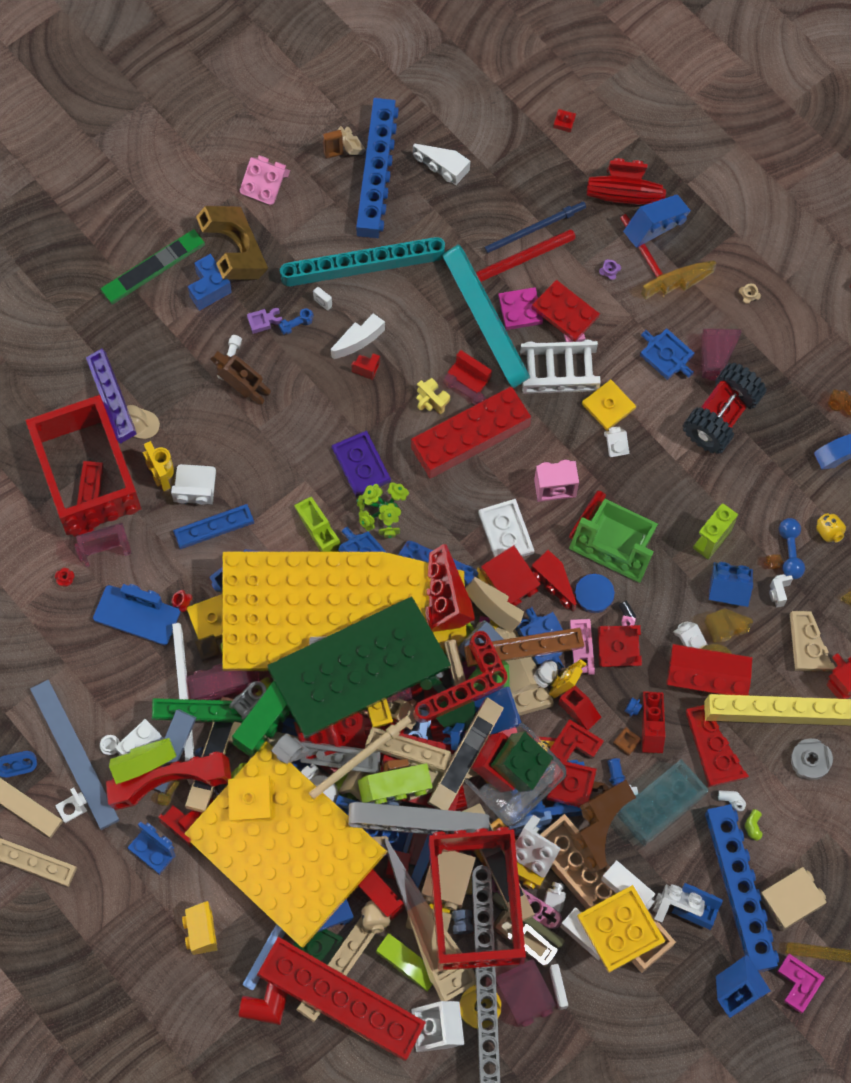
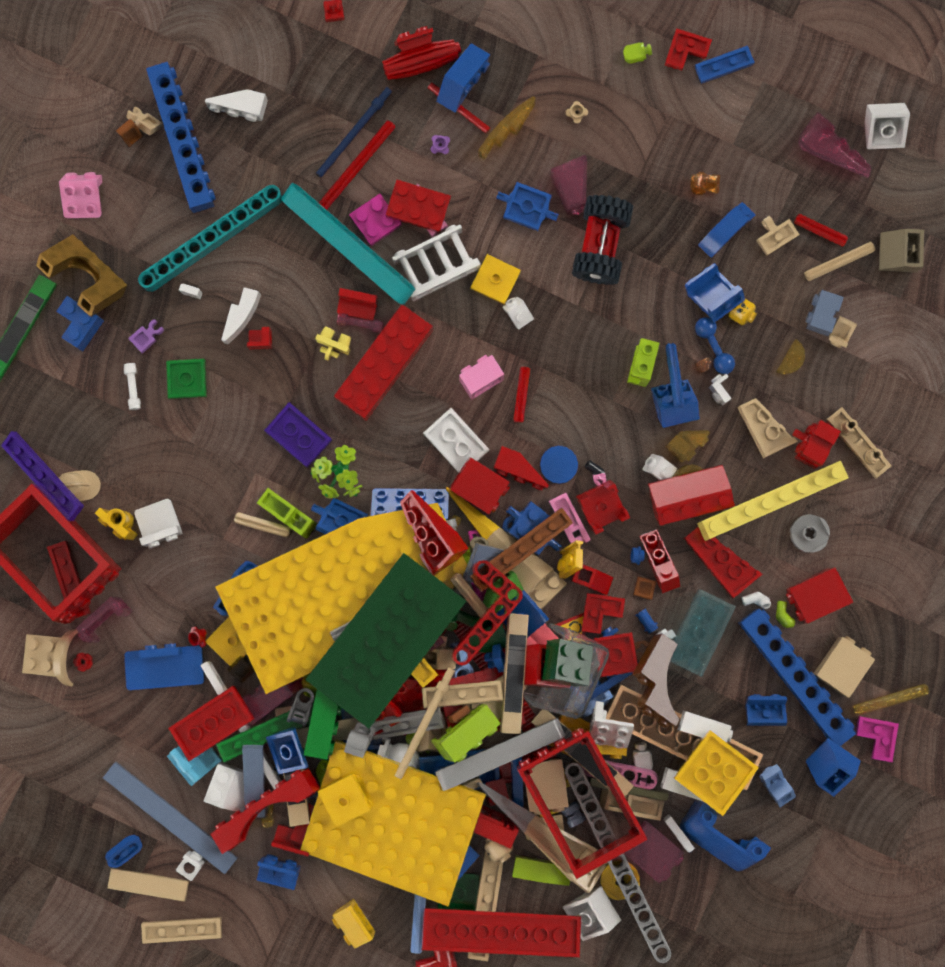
camera: 20 degrees left, 15 degrees up
white plate [100,735,120,755] -> none
lime slope [109,738,176,784] -> none
blue tile [173,504,254,550] -> none
reddish brown hinge [210,351,271,405] -> none
blue bar [278,308,314,335] -> none
tan slope [465,577,524,633] -> none
white arm [533,661,558,688] -> none
bright green windscreen [569,499,658,583] -> none
white bracket [653,884,705,922] -> none
none -> tan piece [22,629,79,687]
none -> green tile [166,359,207,399]
none -> medium azure plate [167,746,222,786]
none -> red plate [168,686,255,761]
none -> tan axle [234,512,290,537]
none -> blue slope [266,726,308,774]
none -> lime arm [623,42,652,64]
none -> blue axle [666,343,685,408]
none -> blue windscreen [680,799,771,871]
none -> blue panel [685,263,745,322]
none -> medium blue brick [759,764,796,807]
none -> red slope [786,567,853,624]

